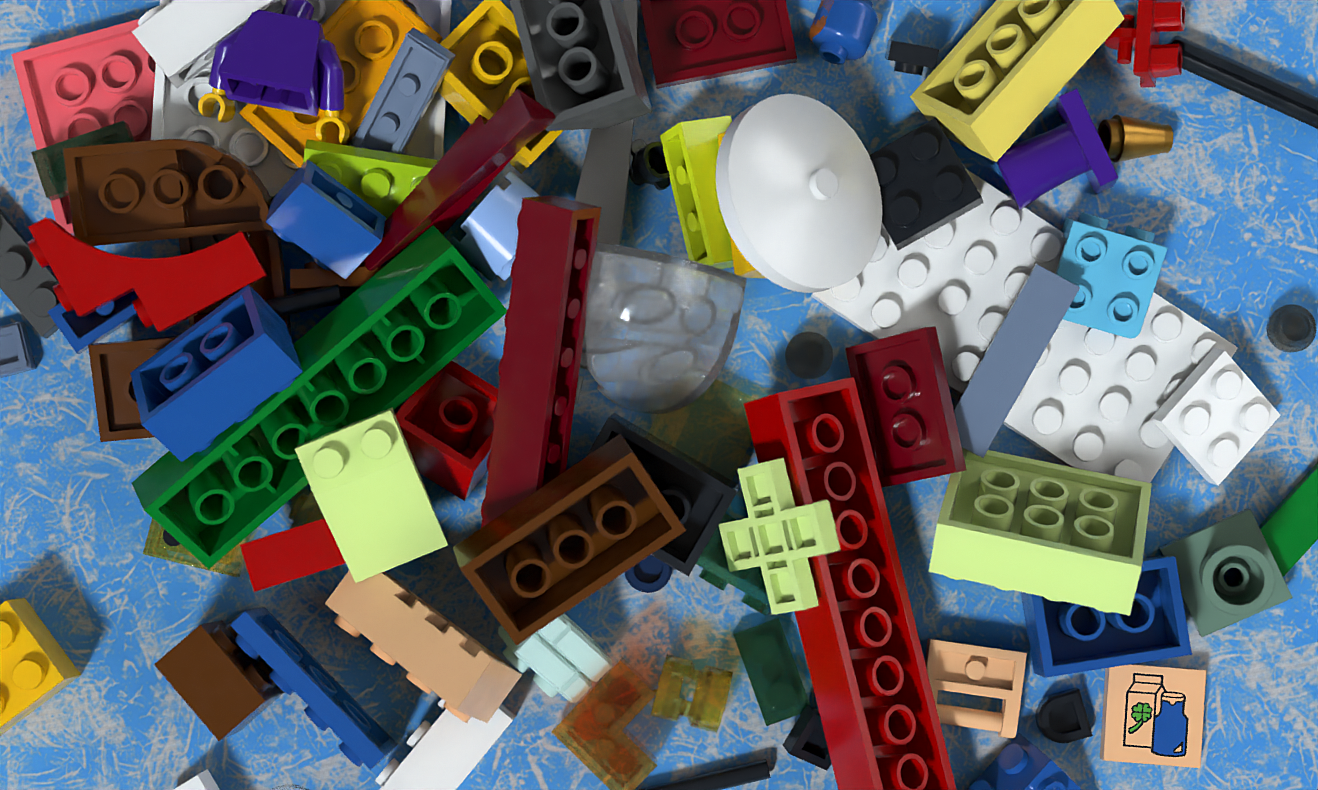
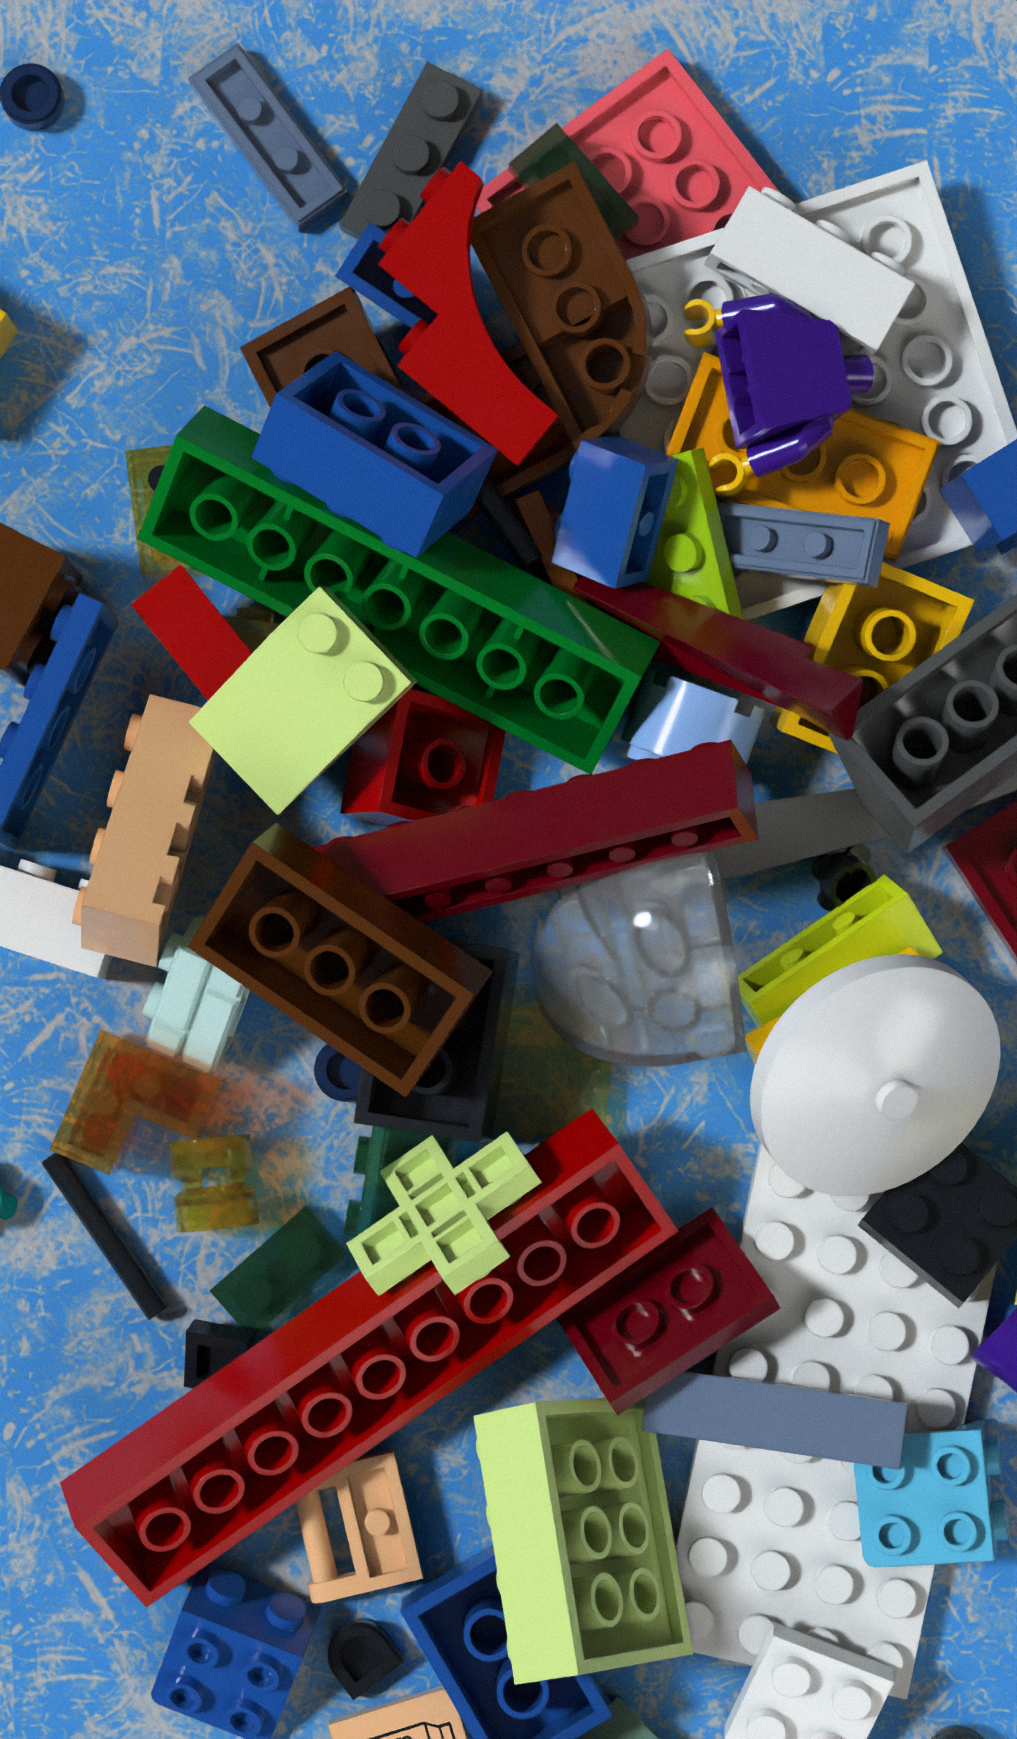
camera: 65 degrees right, 0 degrees up
clear smoke plate [785,332,833,380] -> none

